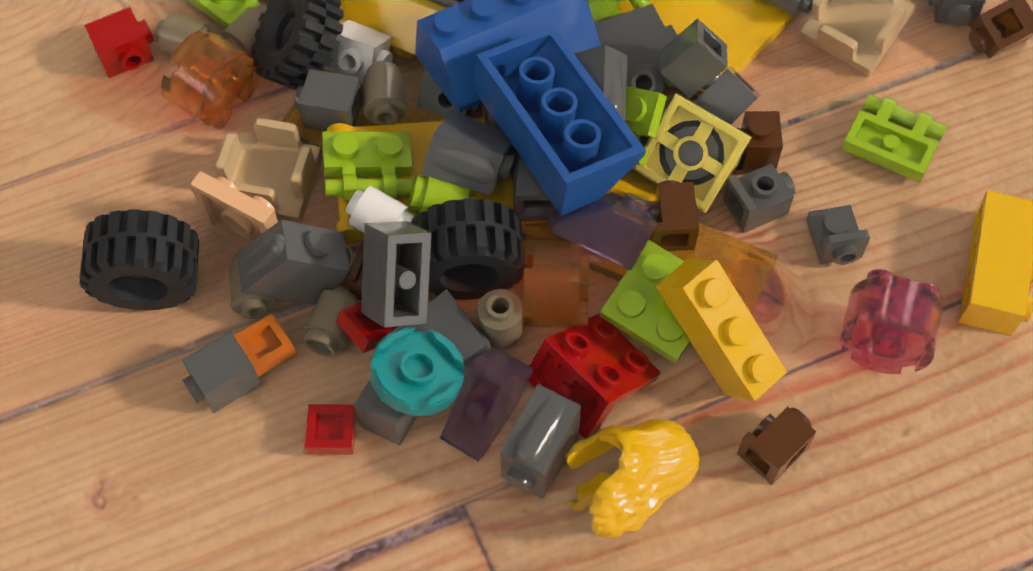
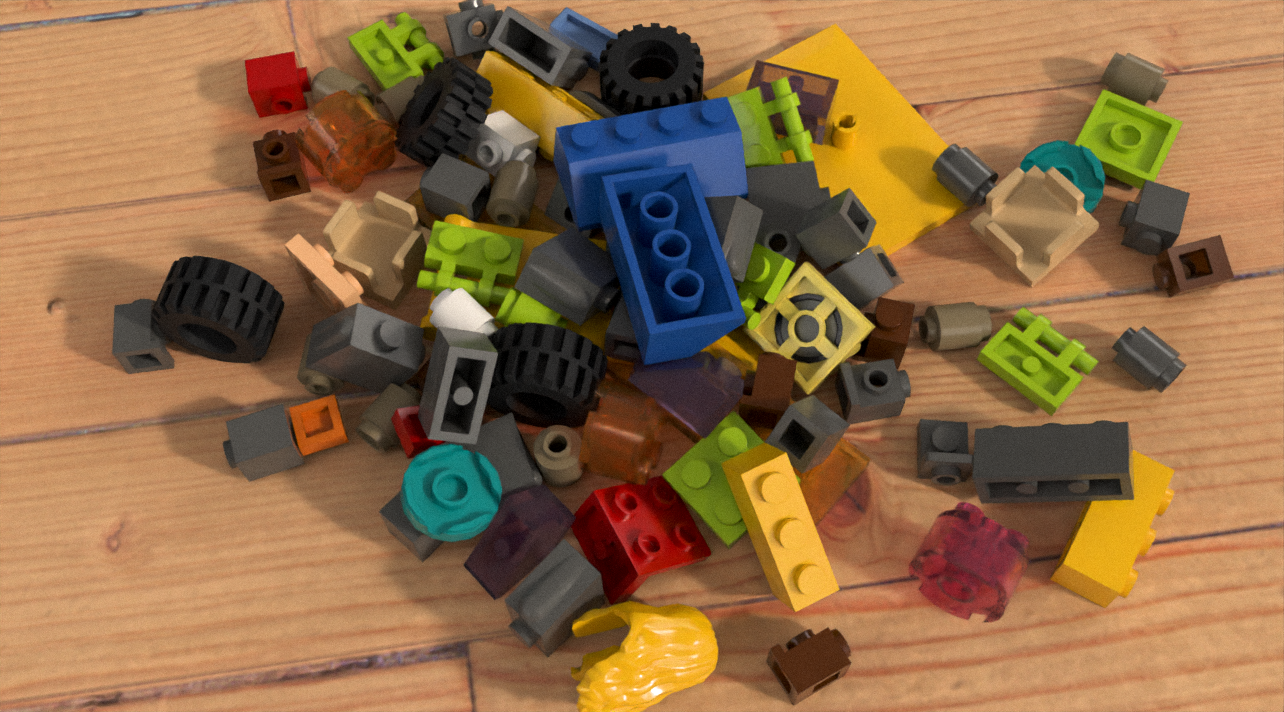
camera: 15 degrees right, 0 degrees up
red plate [304,404,356,455] -> none
none -> dark grey brick [112,299,175,374]
none -> reddish brown brick [253,130,311,202]
none -> dark grey brick [765,395,850,474]
none -> dark tan brick [919,302,992,351]
none -> dark grey brick [972,420,1134,504]
none -> dark grey brick [1112,326,1187,393]

